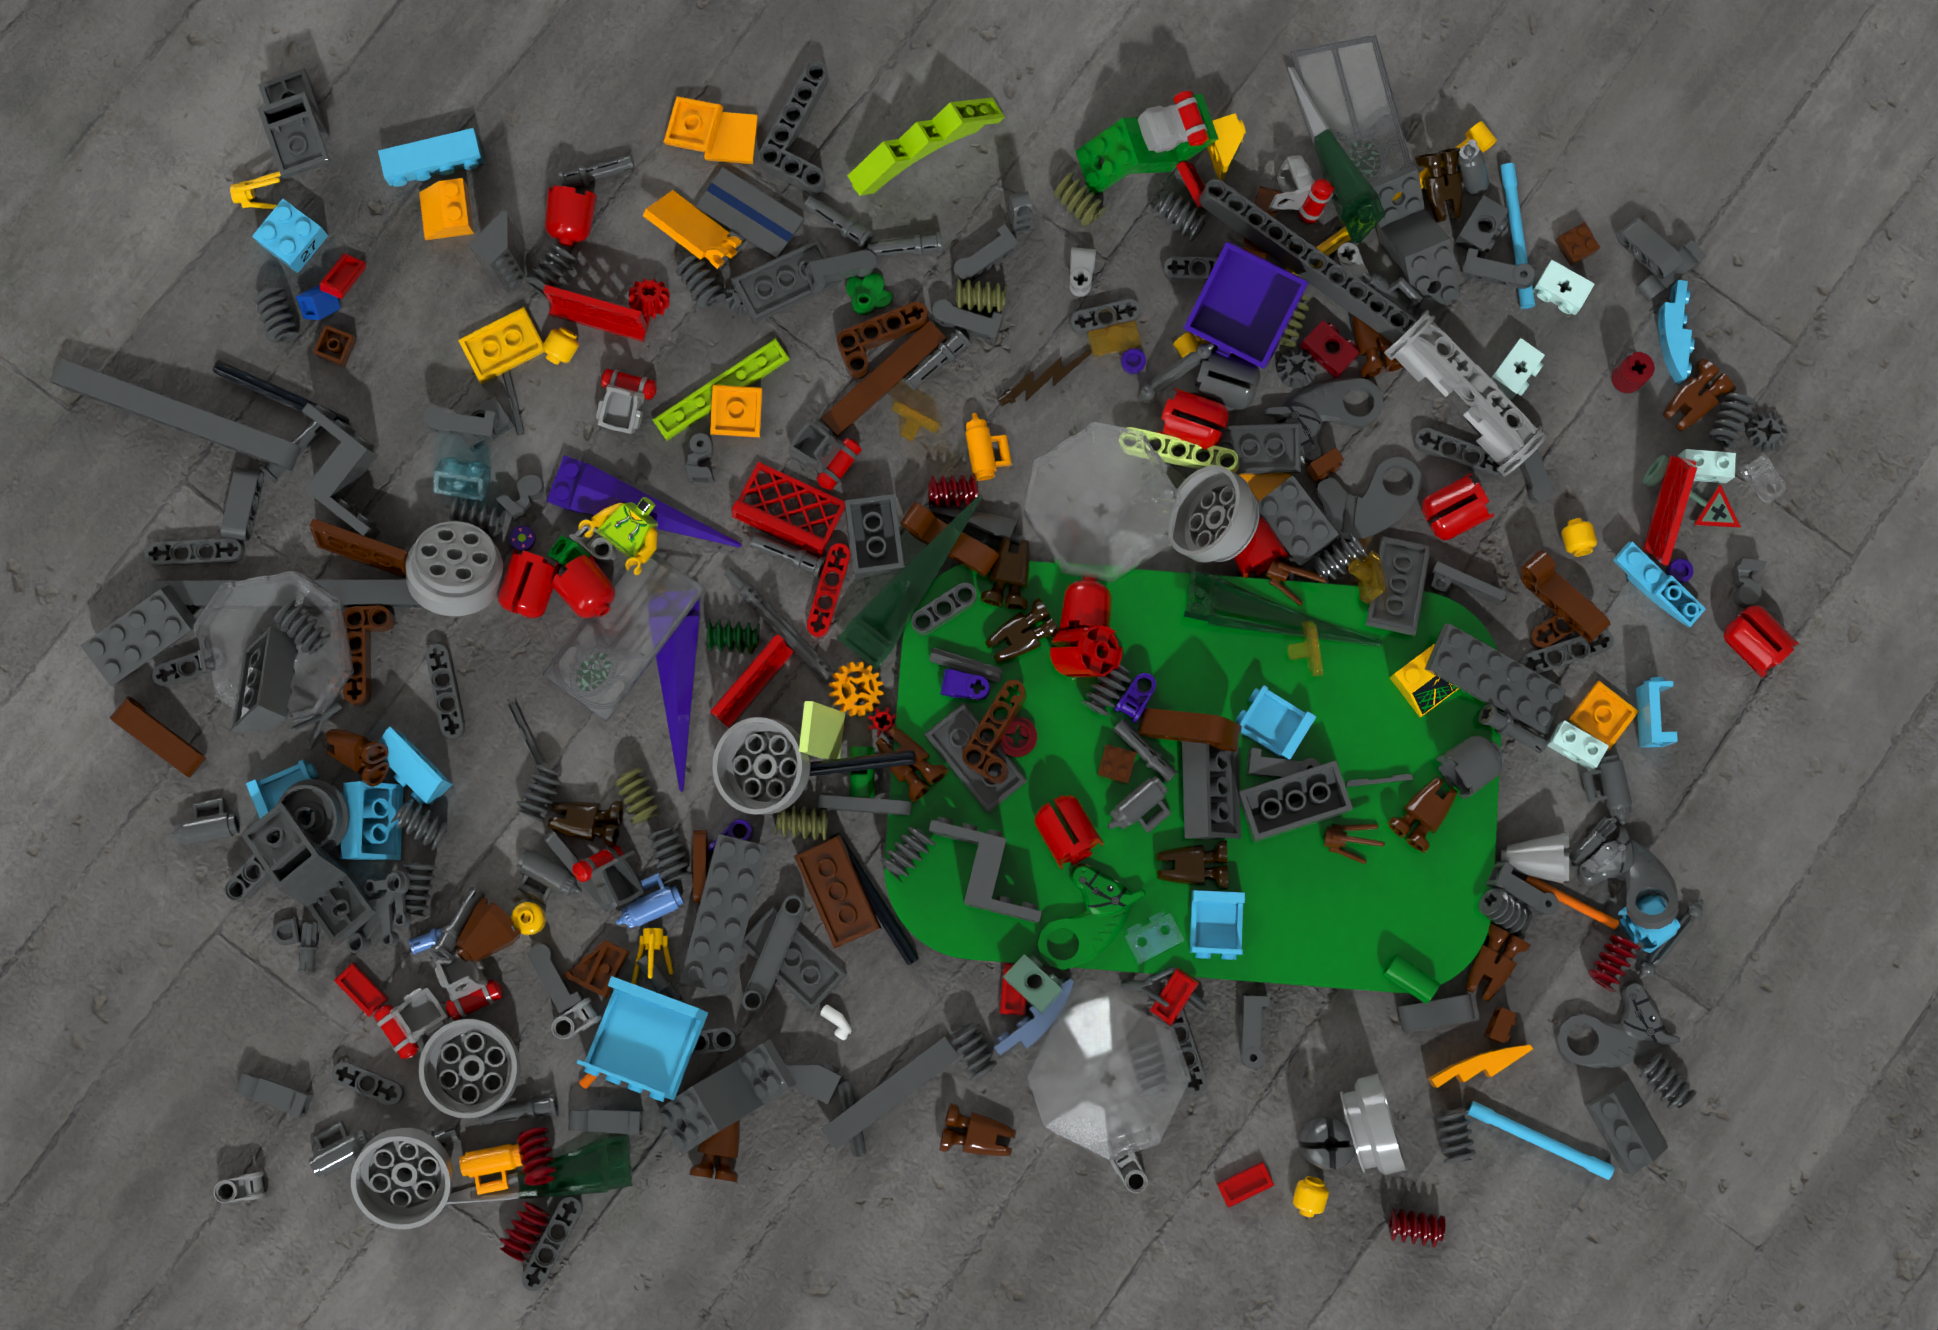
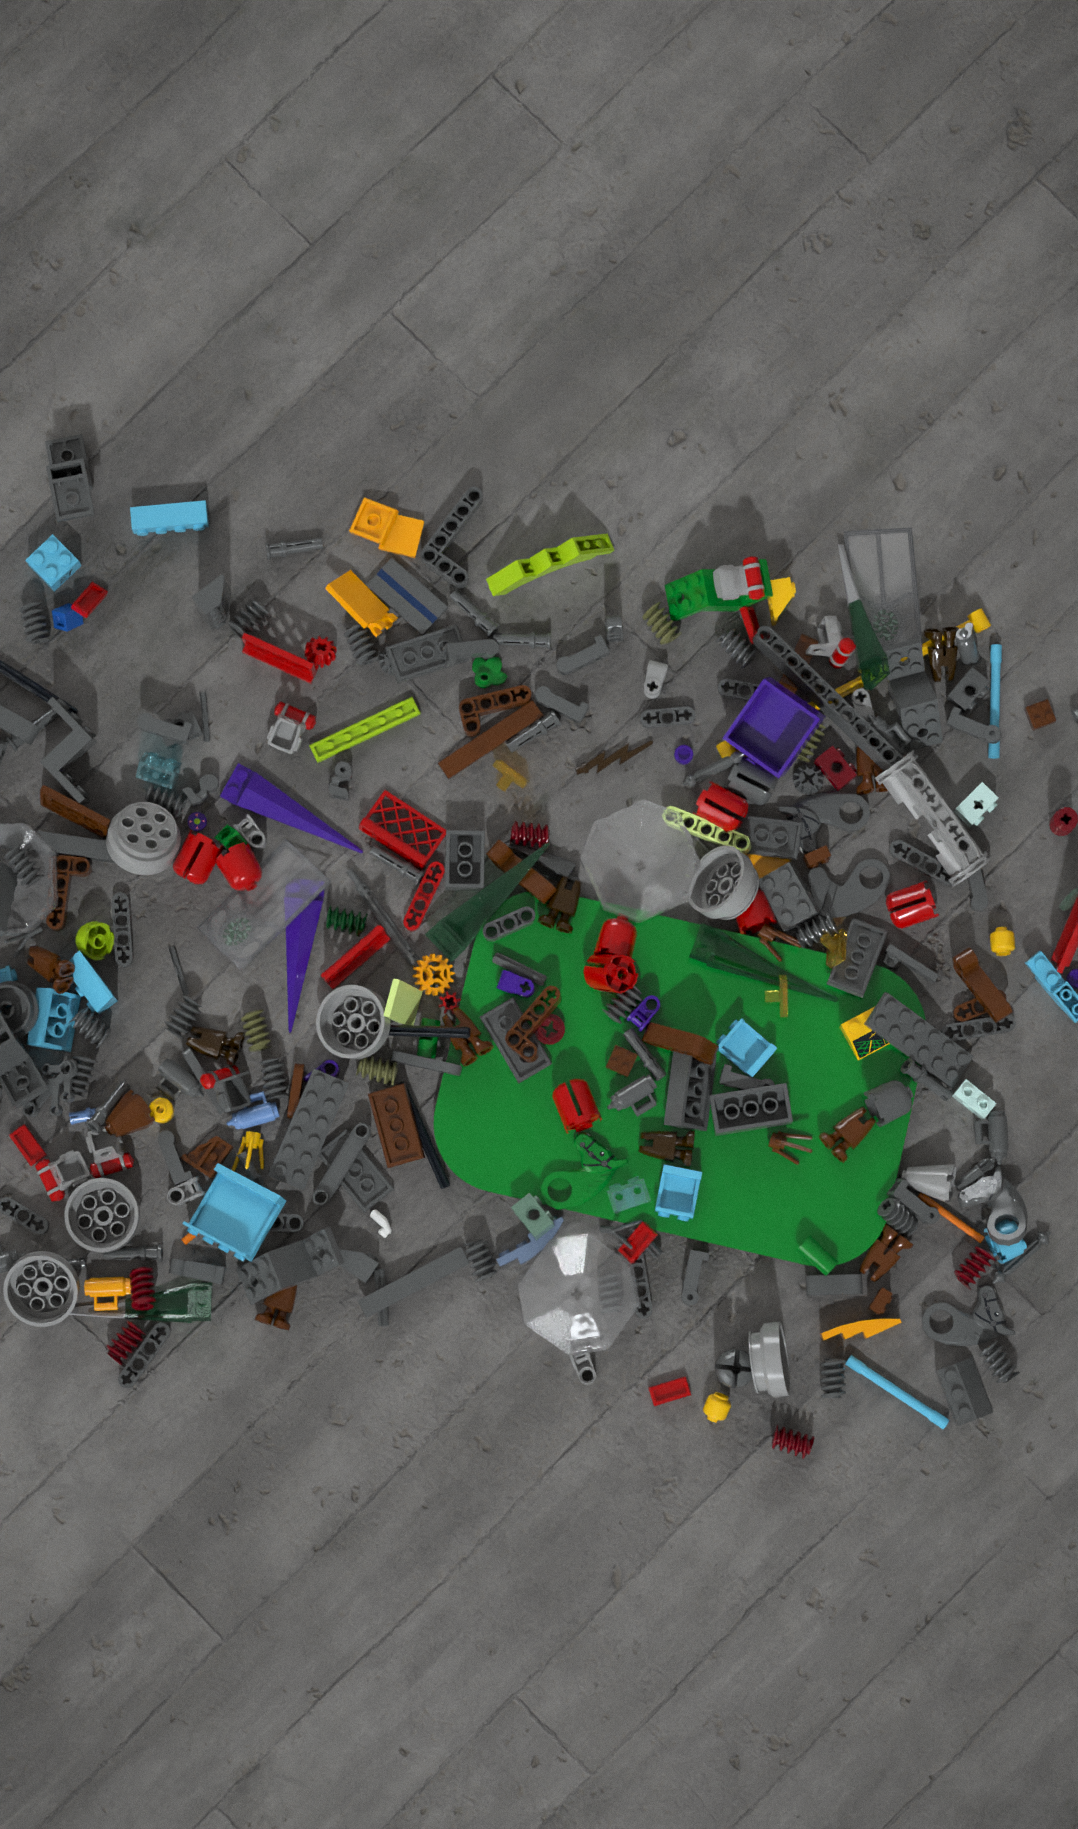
camera: 10 degrees right, 0 degrees up
yellow plant [230,171,281,209] -> none
reddish brown piece [313,325,357,367] -> none
light orange slope [419,178,474,240] -> none
yellow tile [458,307,544,384] -> none
yellow head [542,326,579,365] -> none
red cylinder [544,186,597,247] -> none
torso [579,497,658,575] -> none
light orange tile [710,385,762,438] -> none
dark grey piece [788,420,862,490] -> none
dark grey piece [880,827,936,882] -> none
dark grey bracket [929,817,1042,923] -> none
reddish brown piece [939,1103,1016,1156] -> none
olive piece [956,279,1007,314] -> none
light orange piece [965,413,1012,481] -> none
dark brown piece [985,598,1059,663] -> none
red tile [1000,963,1027,1016] -> none
clear yellow tile [1087,321,1141,358] -> none
dark grey piece [1345,774,1413,787] -> none
light aqua brick [1533,260,1595,315] -> none
light orange tile [1567,681,1639,751] -> none
medium azure panel [1636,677,1678,748] -> none
none -> lime cylinder [75,921,114,960]

